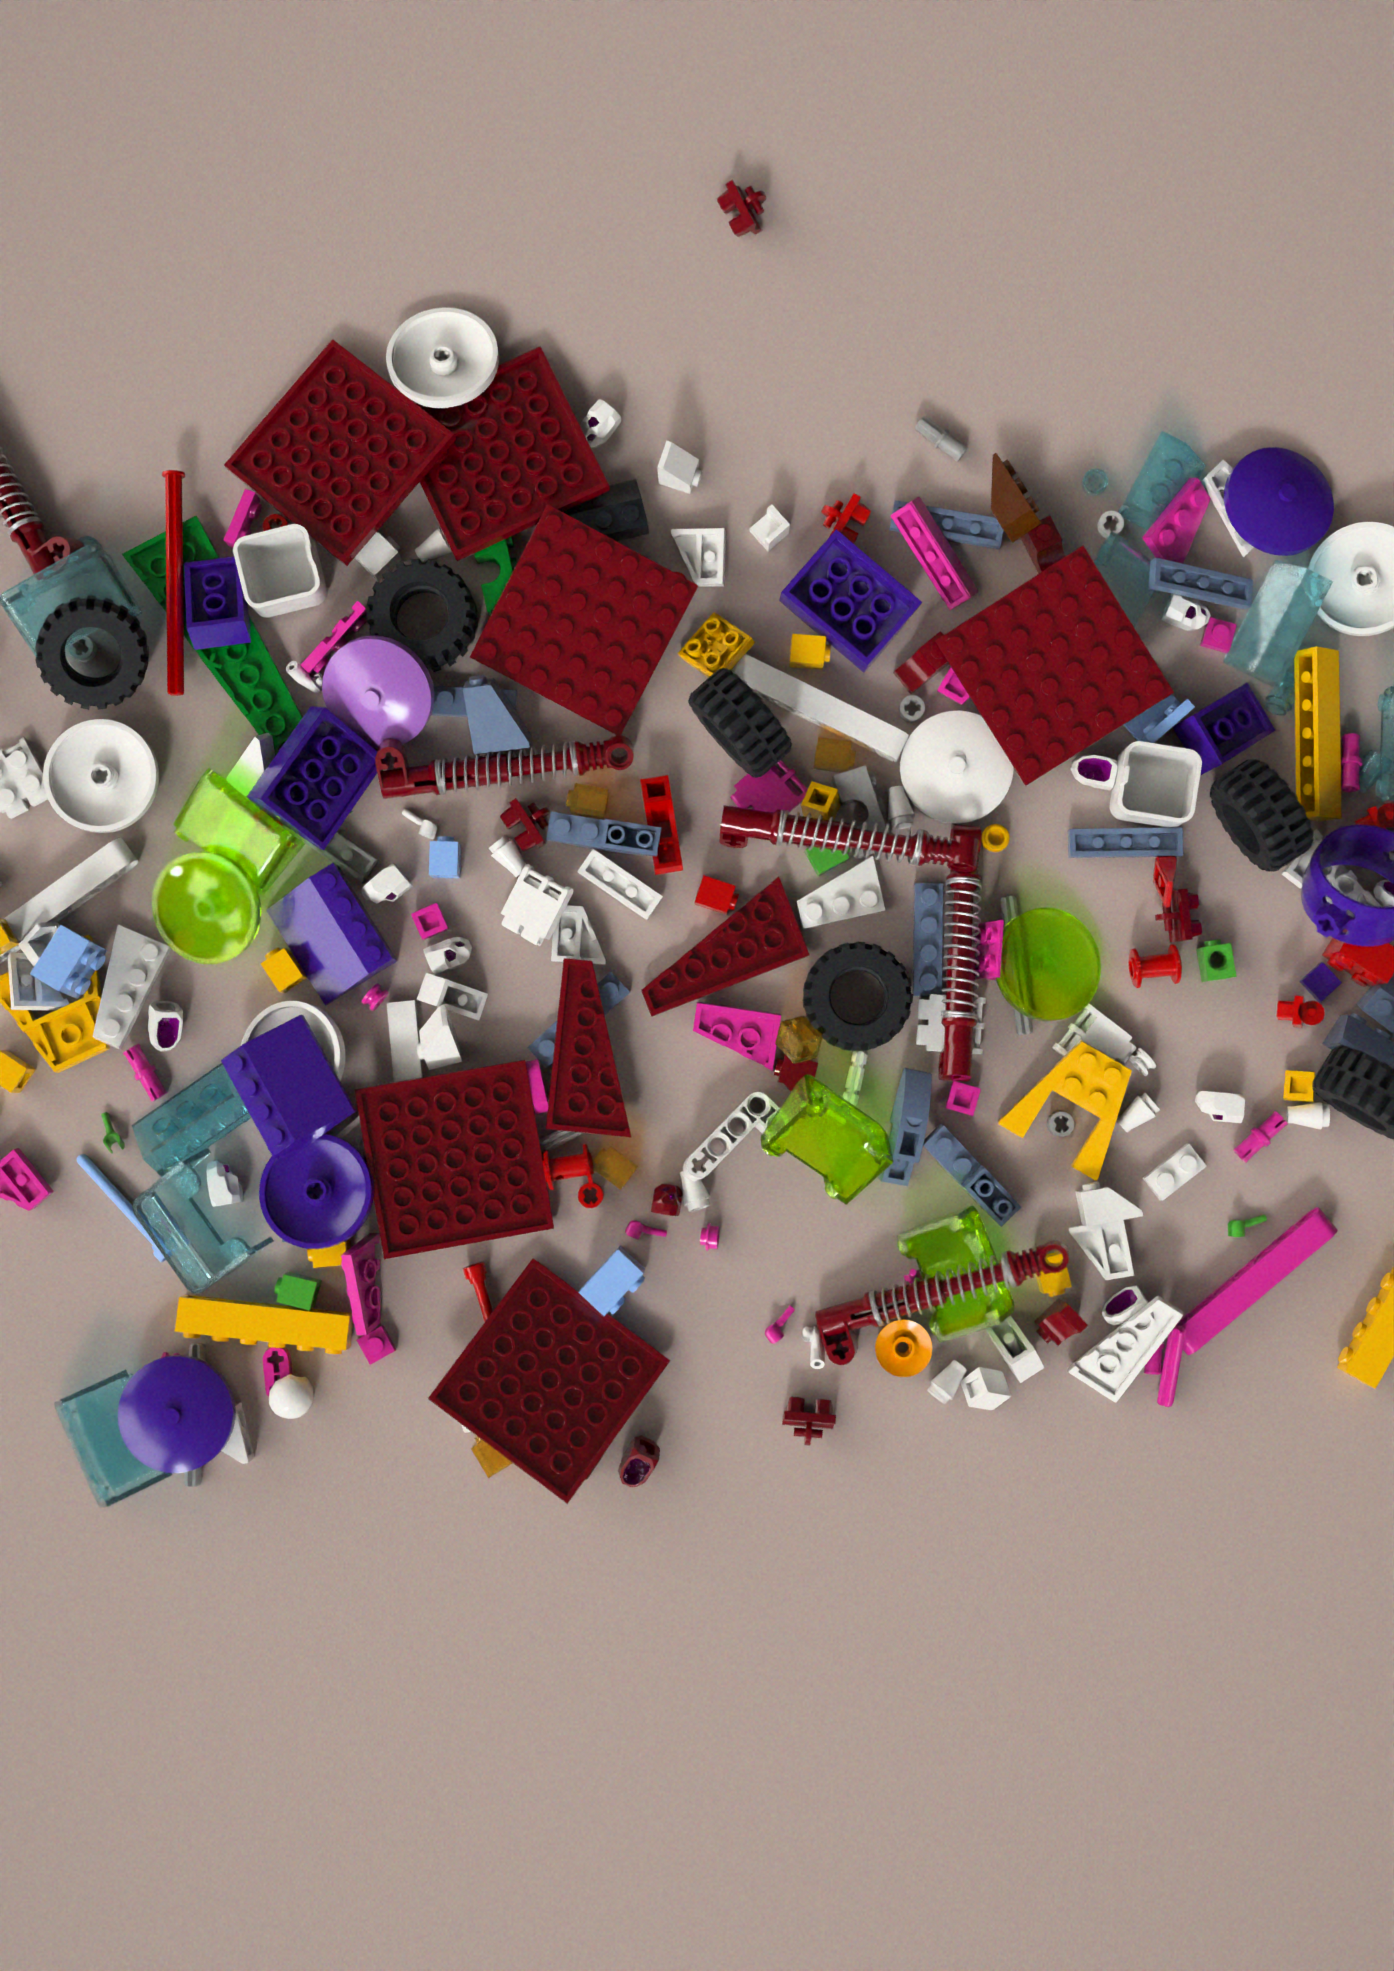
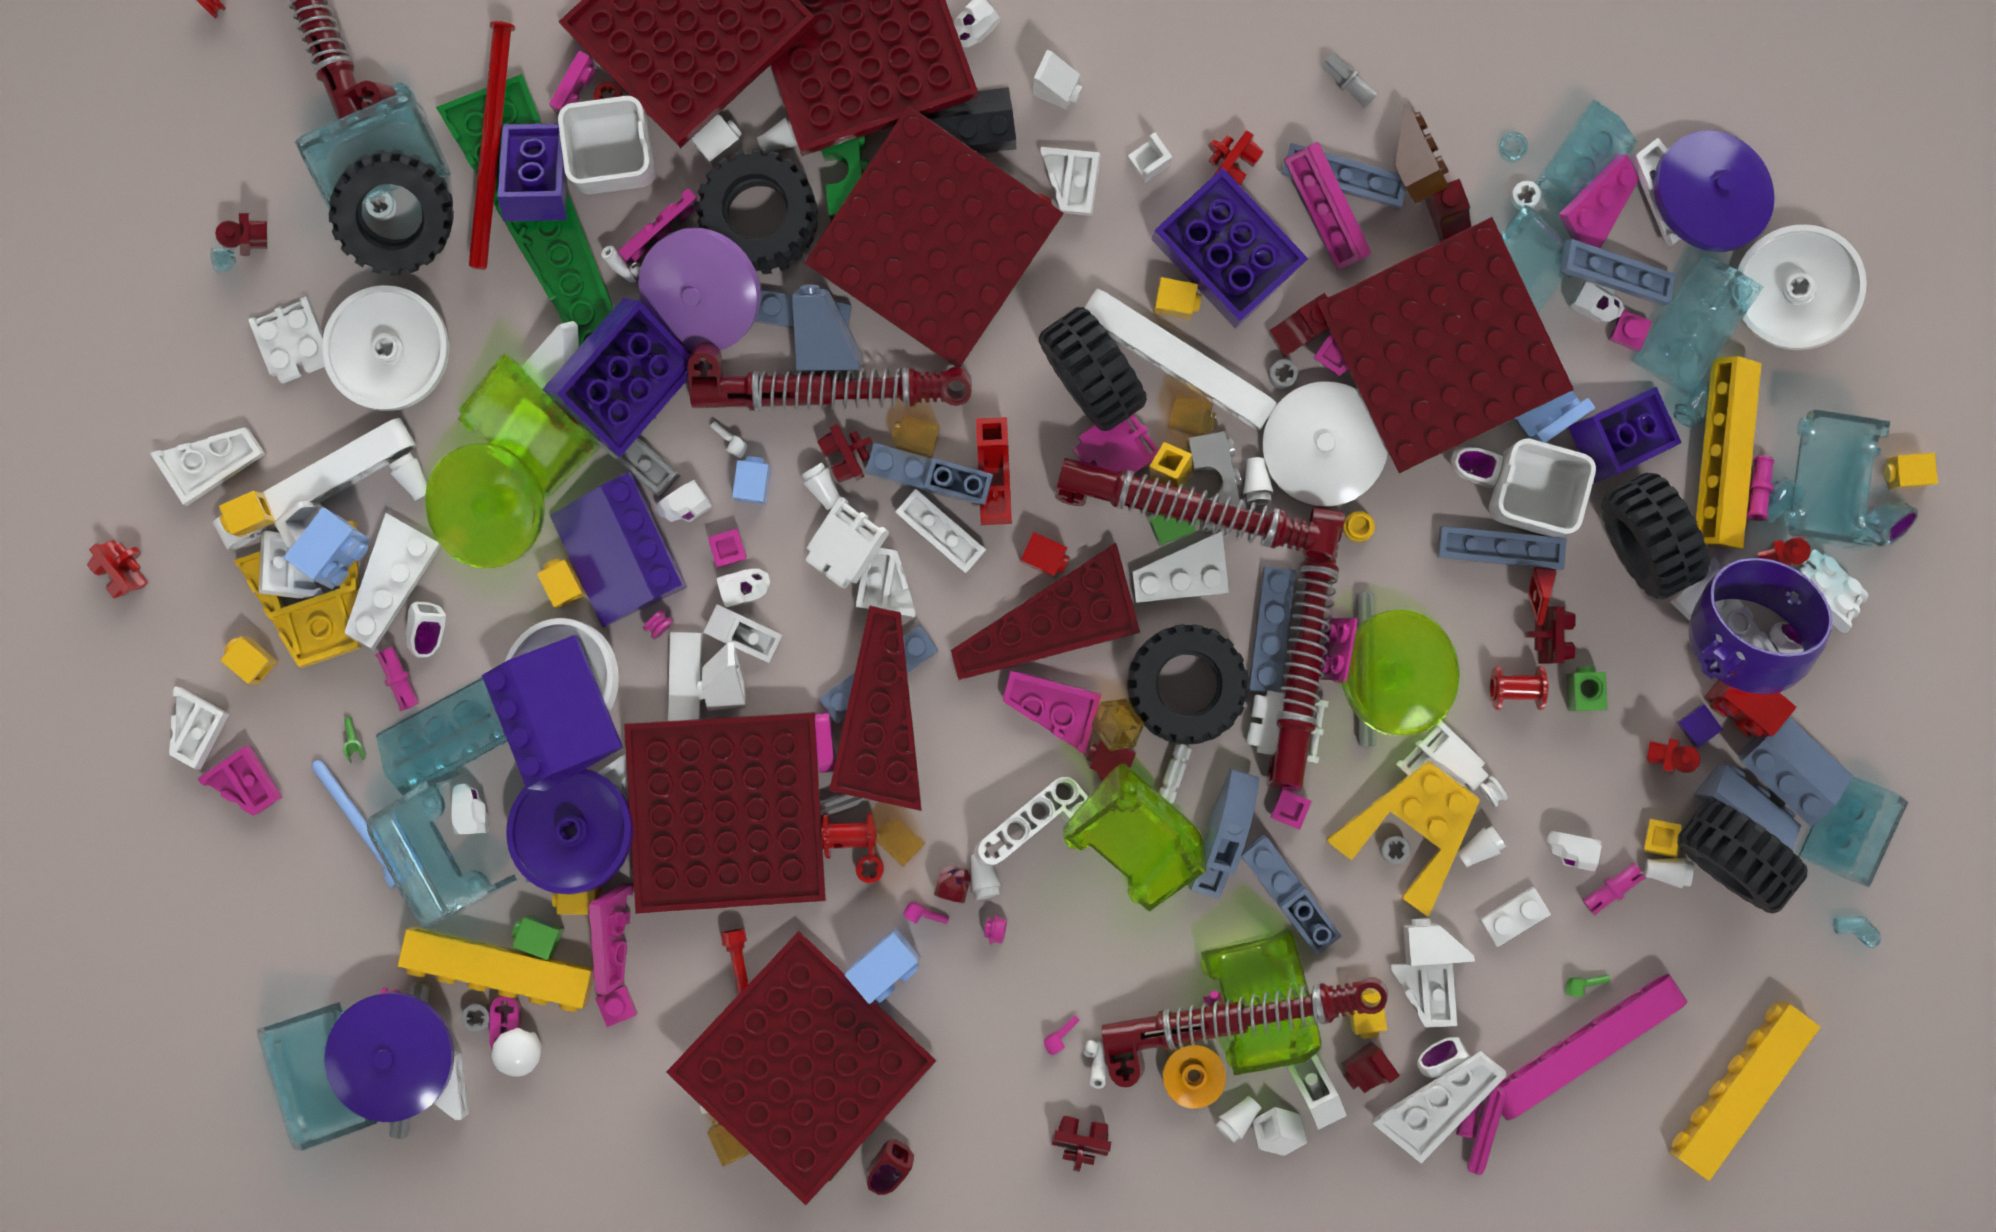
camera: 10 degrees right, 0 degrees up
yellow tile [678,612,755,678] -> none
none -> white cone [388,453,431,501]
none -> light grey bush [461,1002,490,1032]

